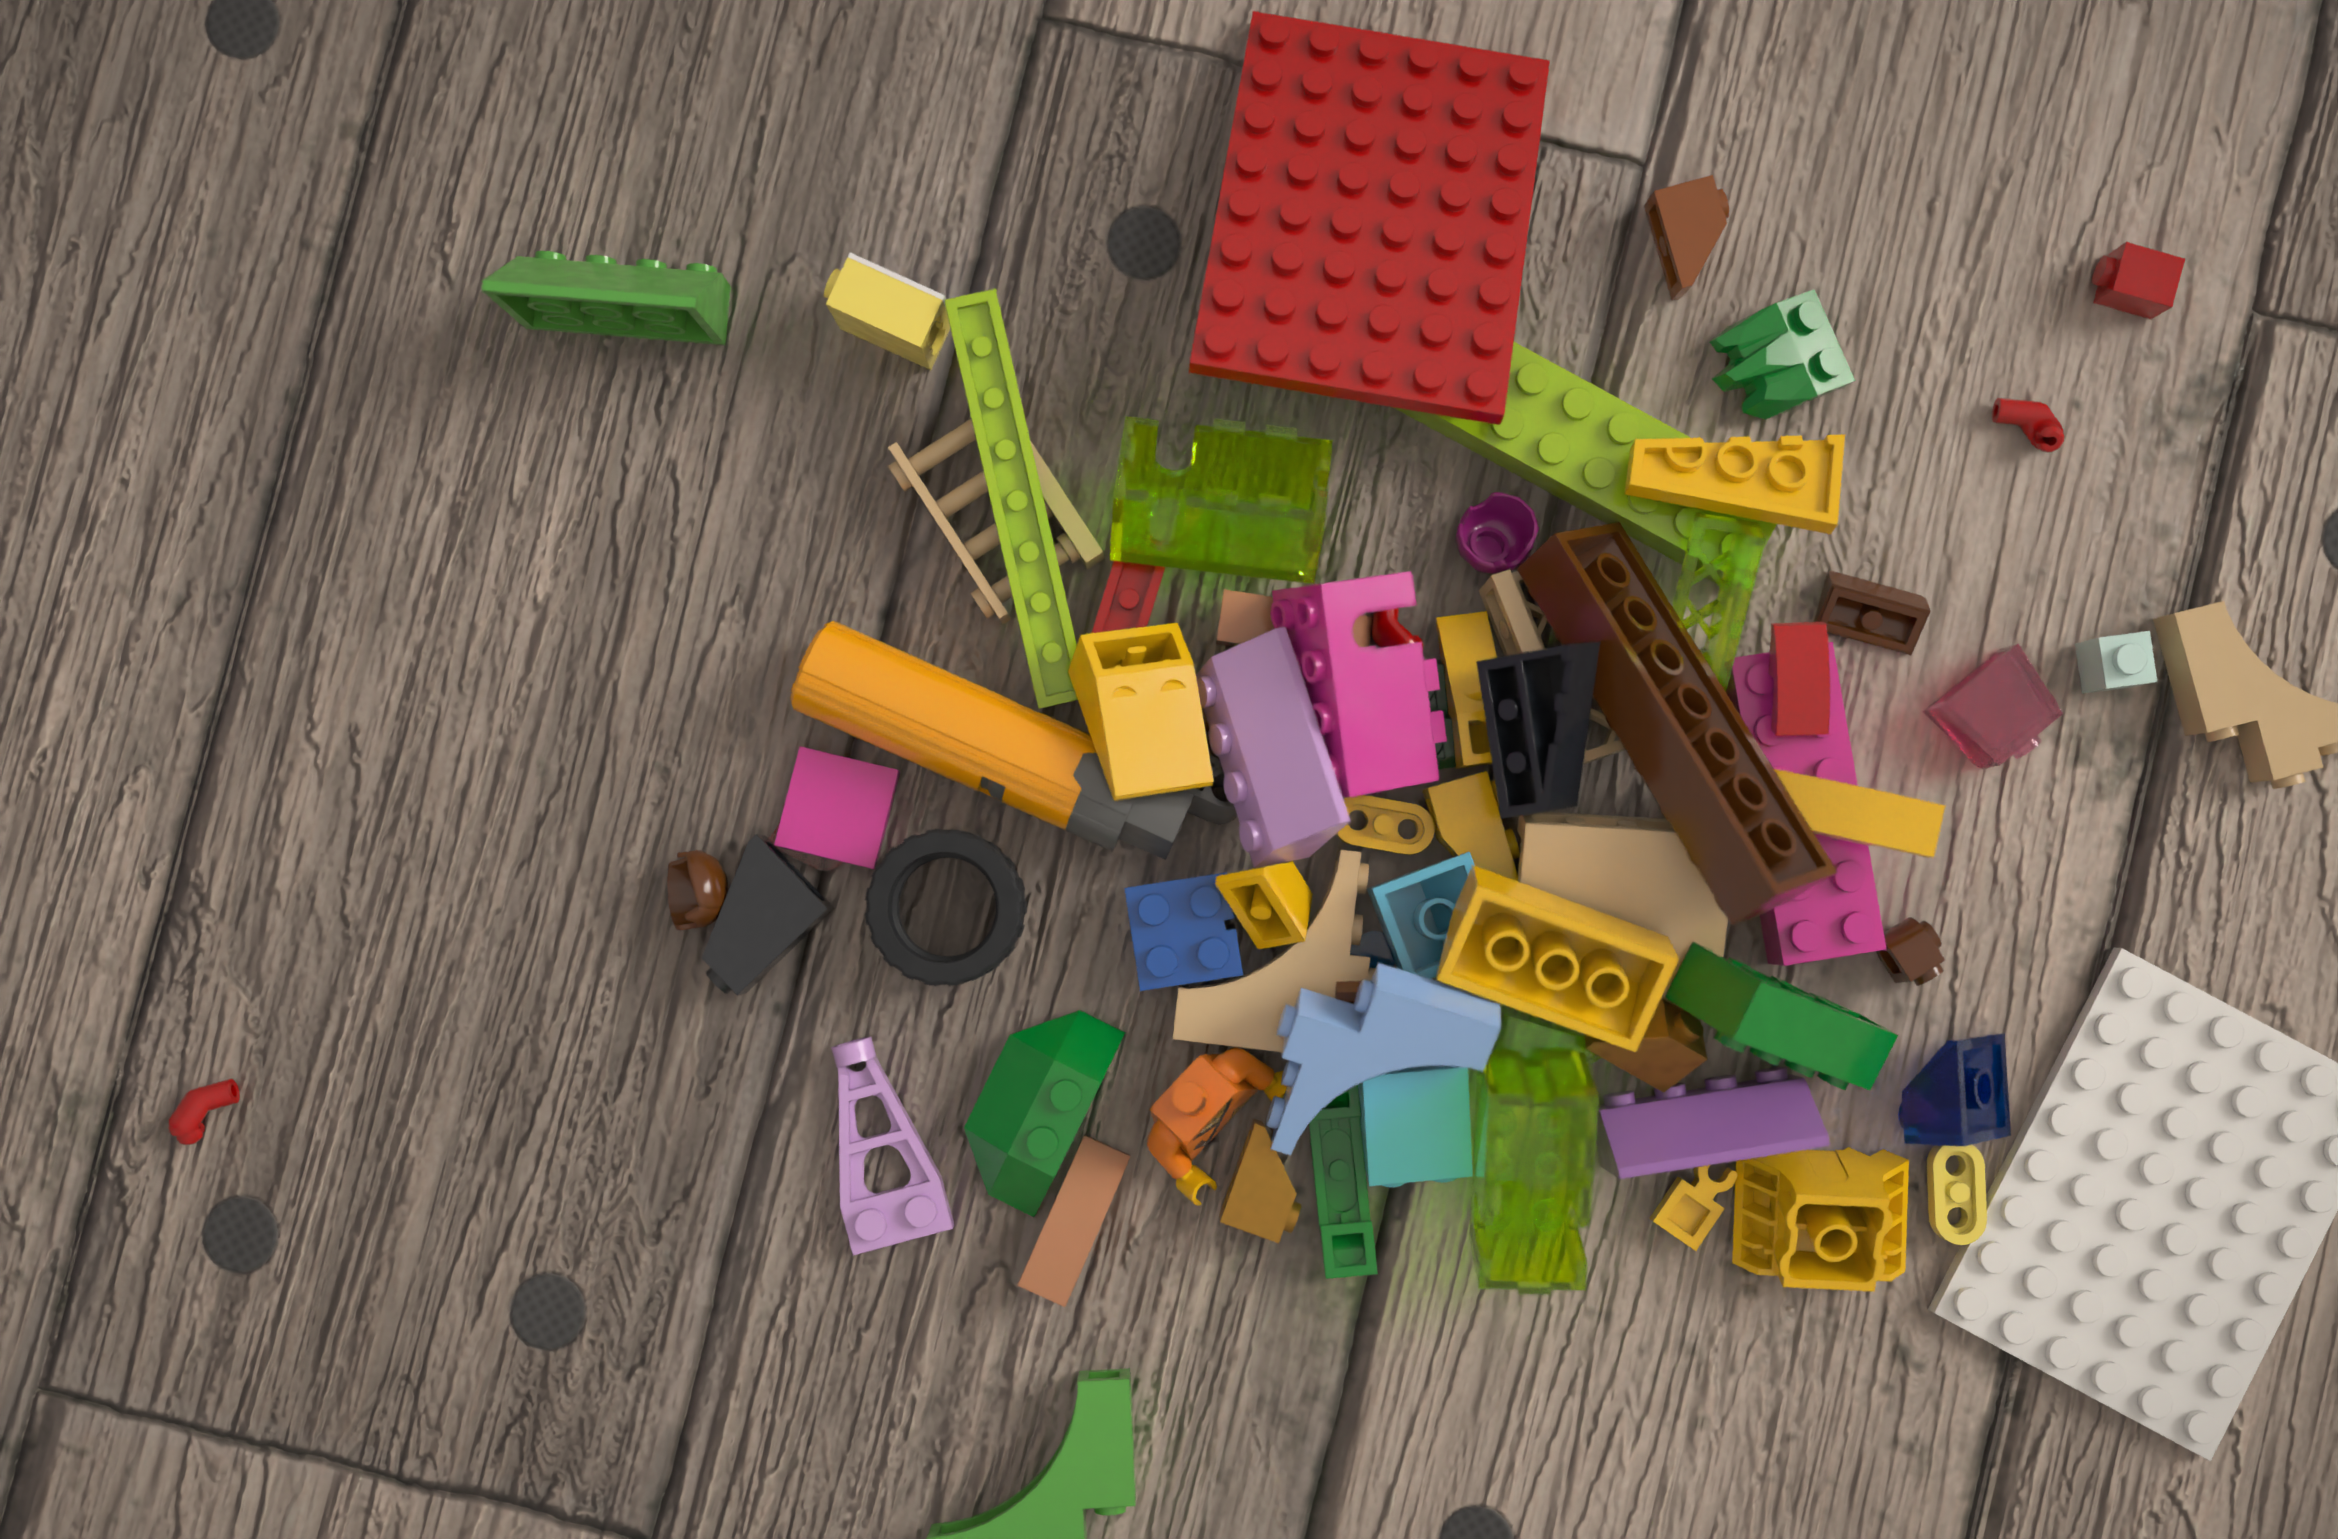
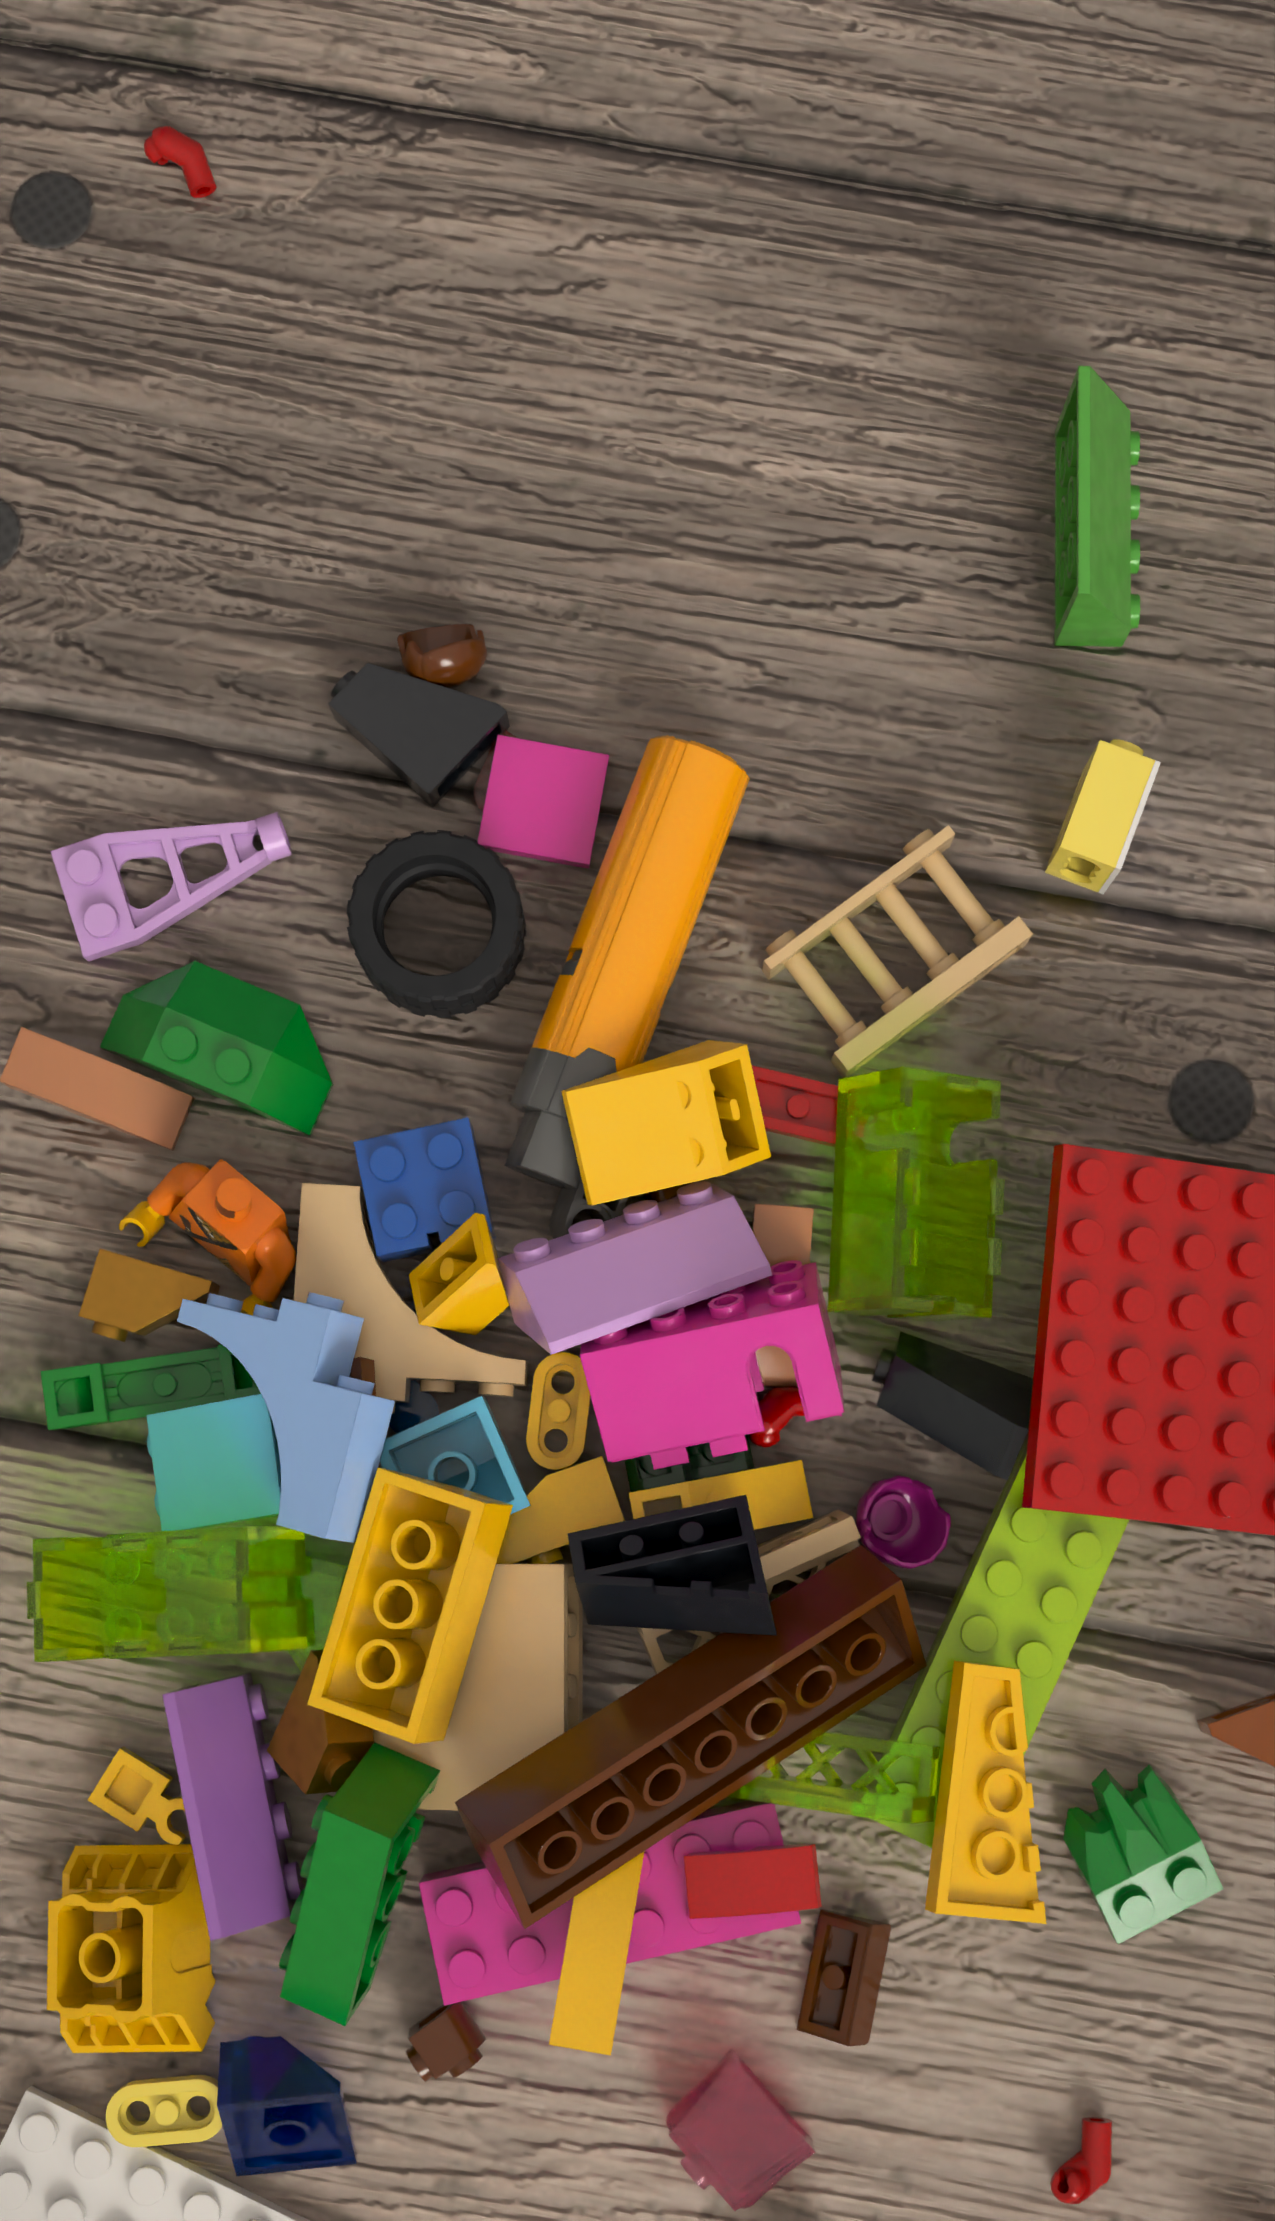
camera: 90 degrees right, 5 degrees down
lime plate [944,289,1078,709] -> none
none -> black slope [872,1332,1033,1480]

